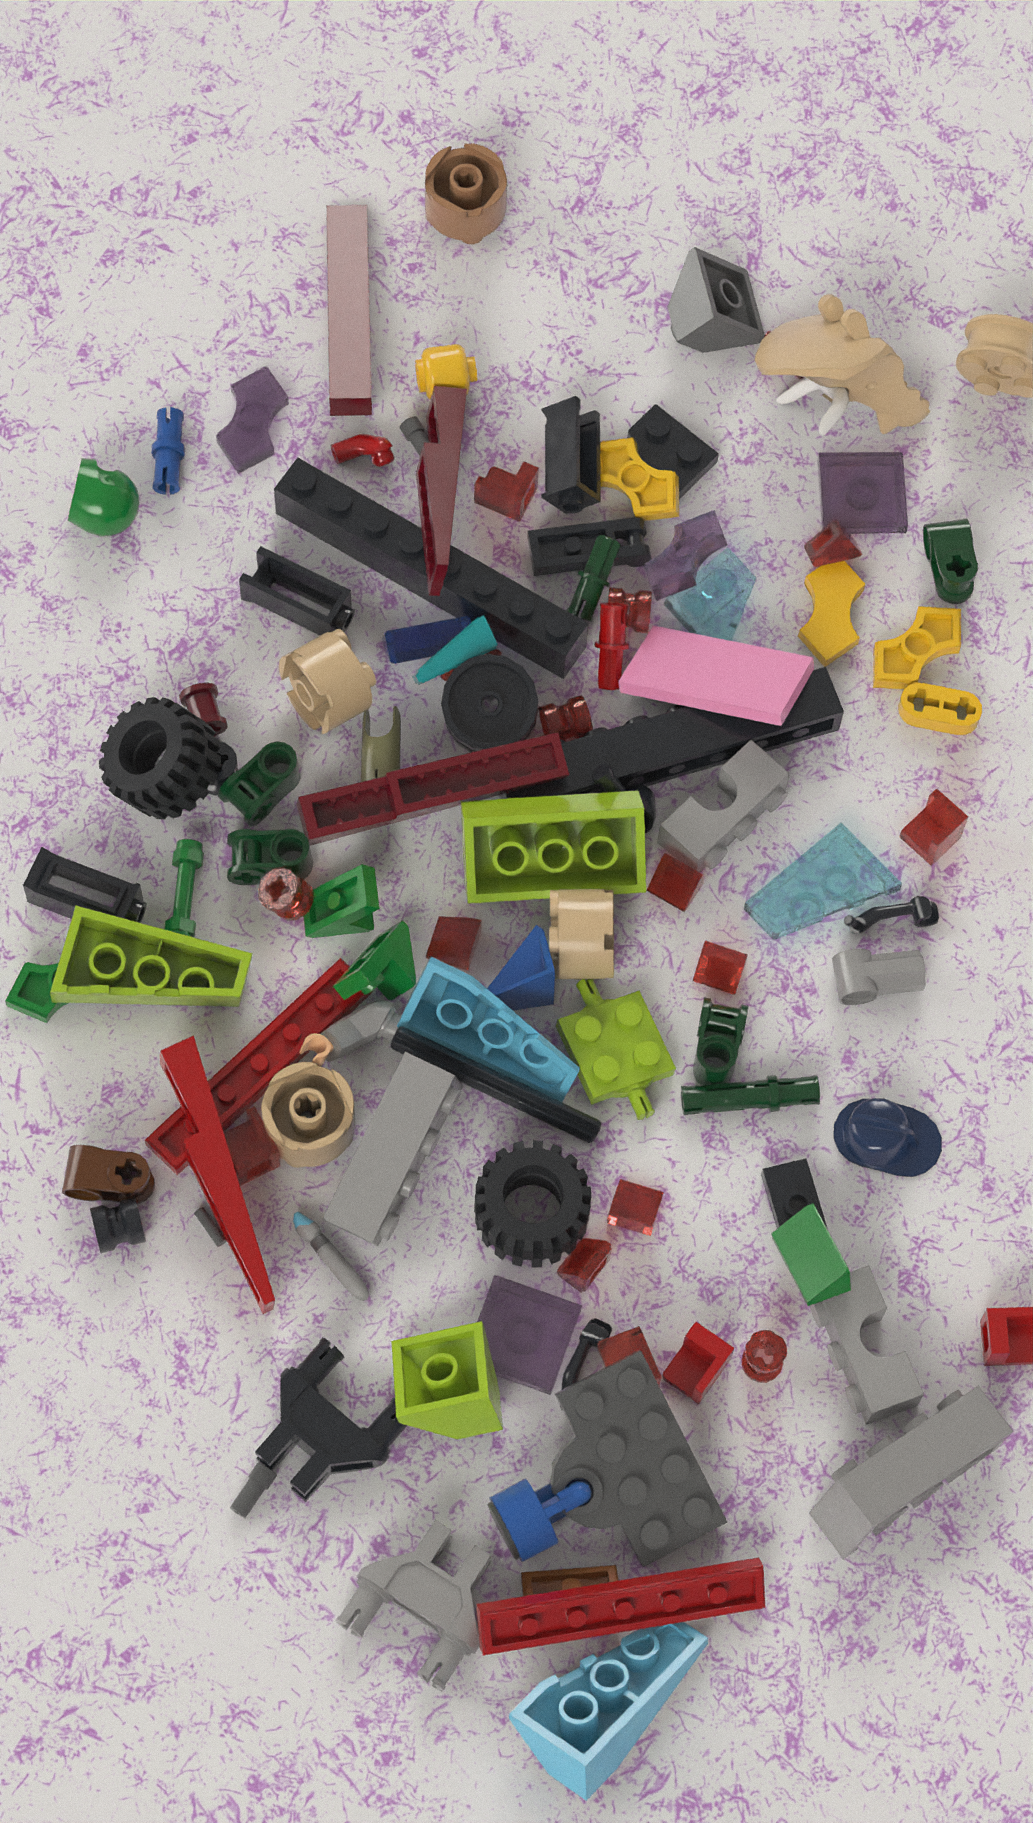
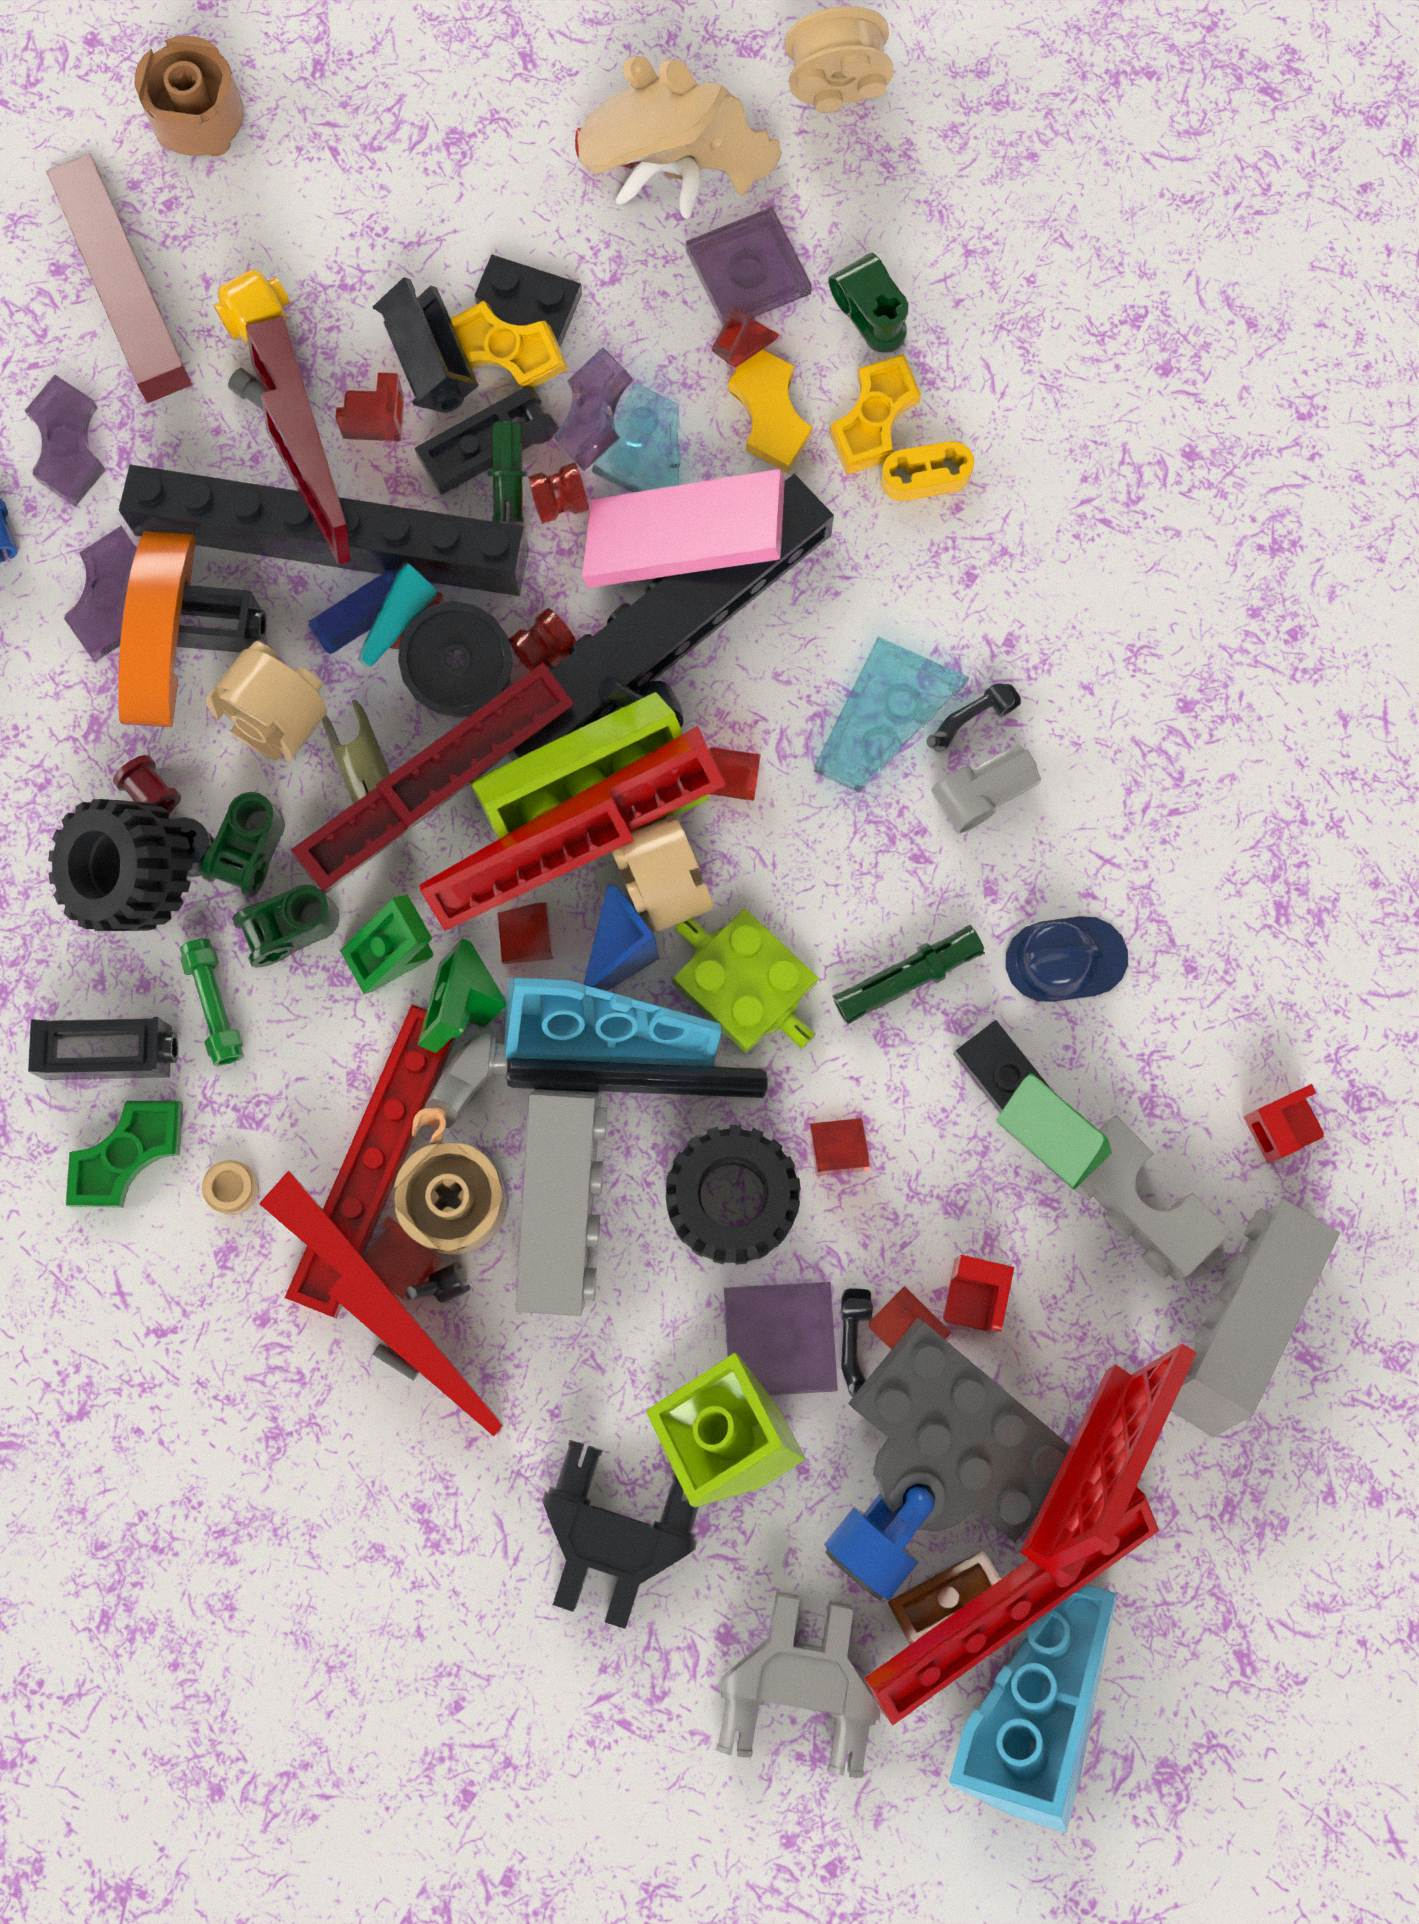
camera: 20 degrees left, 10 degrees up
lime wedge [50,906,252,1007] -> none
reddish brown piece [62,1145,155,1204] -> none
black wheel [90,1197,146,1253] -> none
dark grey piece [230,1462,277,1518] -> none
clear red wheel [258,868,314,921] -> none
light grey piece [293,1212,369,1301] -> none
red arm [330,434,395,467] -> none
clear red slope [556,1238,612,1293] -> none
red axle [594,602,629,690] -> none
light grey arch [657,740,790,877] -> none
dark grey slope [667,247,765,353] -> none
clear red slope [693,941,748,995] -> none
dark green piece [693,997,749,1085] -> none
clear red bush [741,1330,787,1383] -> none
clear red panel [899,789,969,866] -> none
none -> clear purple tile [64,526,137,662]
none -> orange slope [118,531,196,727]
none -> tan tile [202,1160,259,1215]
none -> black hand [405,1262,471,1303]
none -> red slope [419,726,726,931]
none -> red fence [1019,1343,1197,1584]

